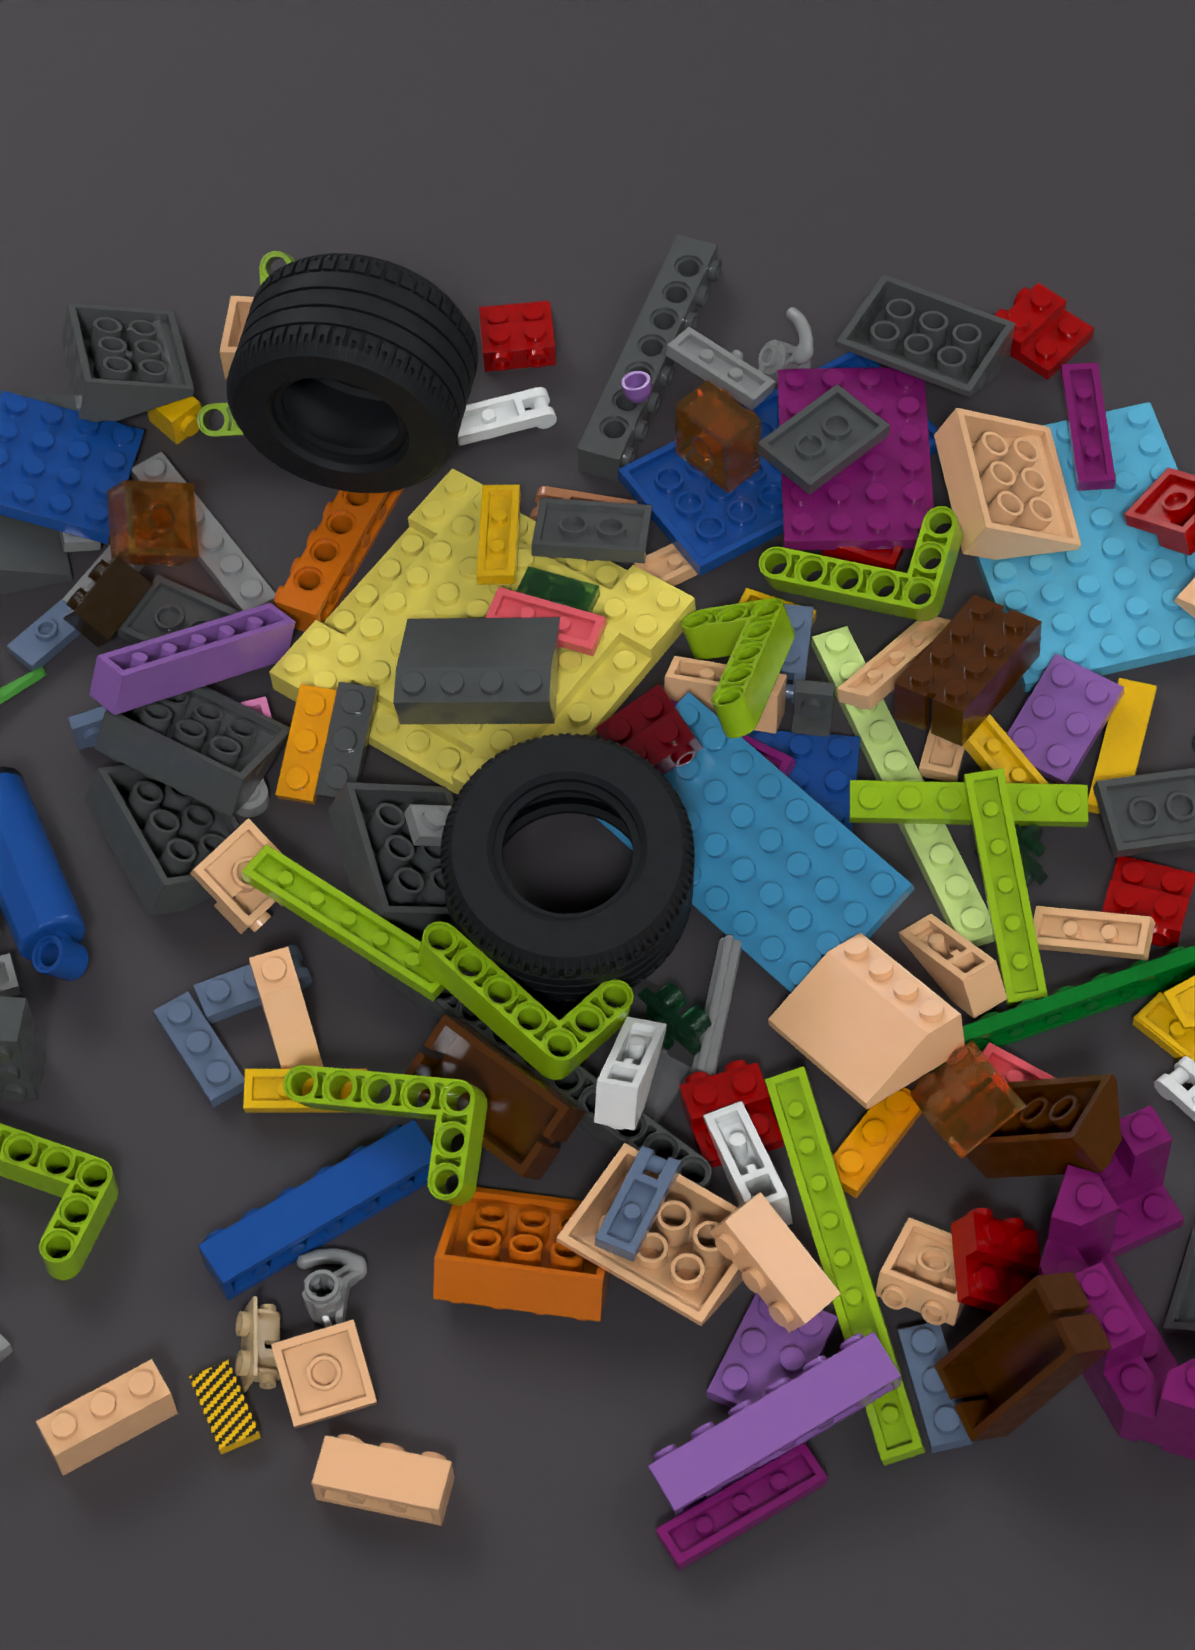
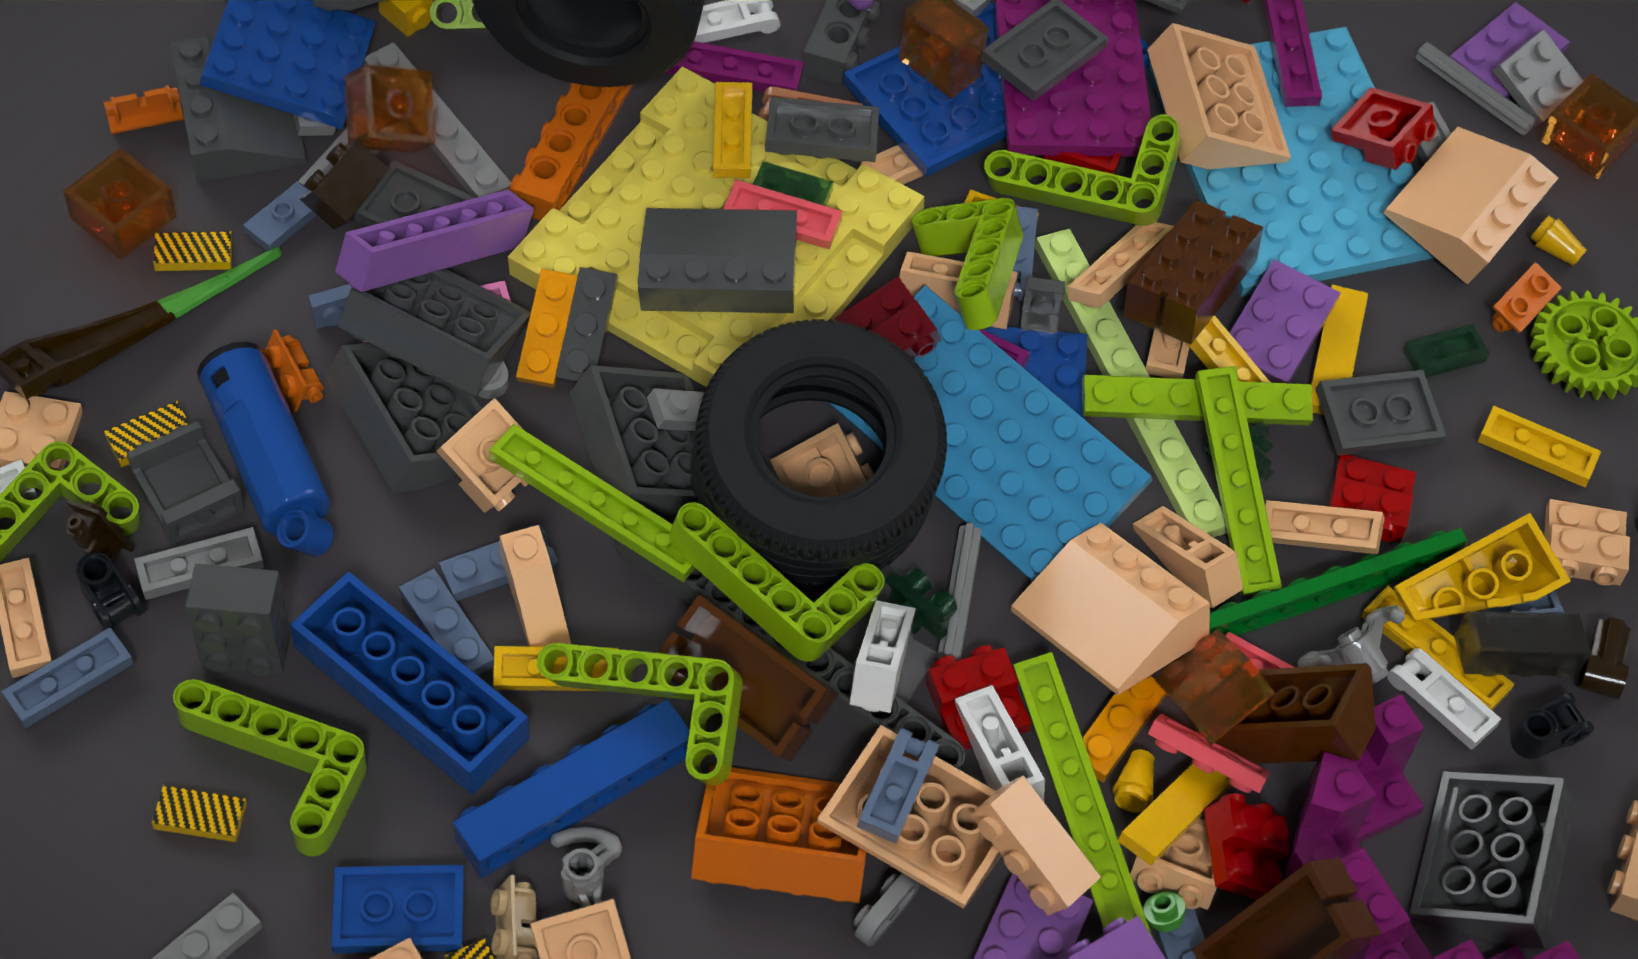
camera: 10 degrees left, 0 degrees up
none -> orange hinge [264,329,324,413]
none -> blue brick [290,571,530,795]
none -> blue plate [331,865,465,954]
none -> magenta plate [664,41,804,92]
none -> light nougat plate [770,423,875,497]
none -> light grey plate [853,874,920,947]
none -> yellow cone [1113,749,1155,813]
none -> yellow tile [1118,764,1232,866]
none -> bright green plate [1143,891,1186,932]
none -> coral plate [1148,713,1272,793]
none -> light grey piece [1297,605,1405,684]

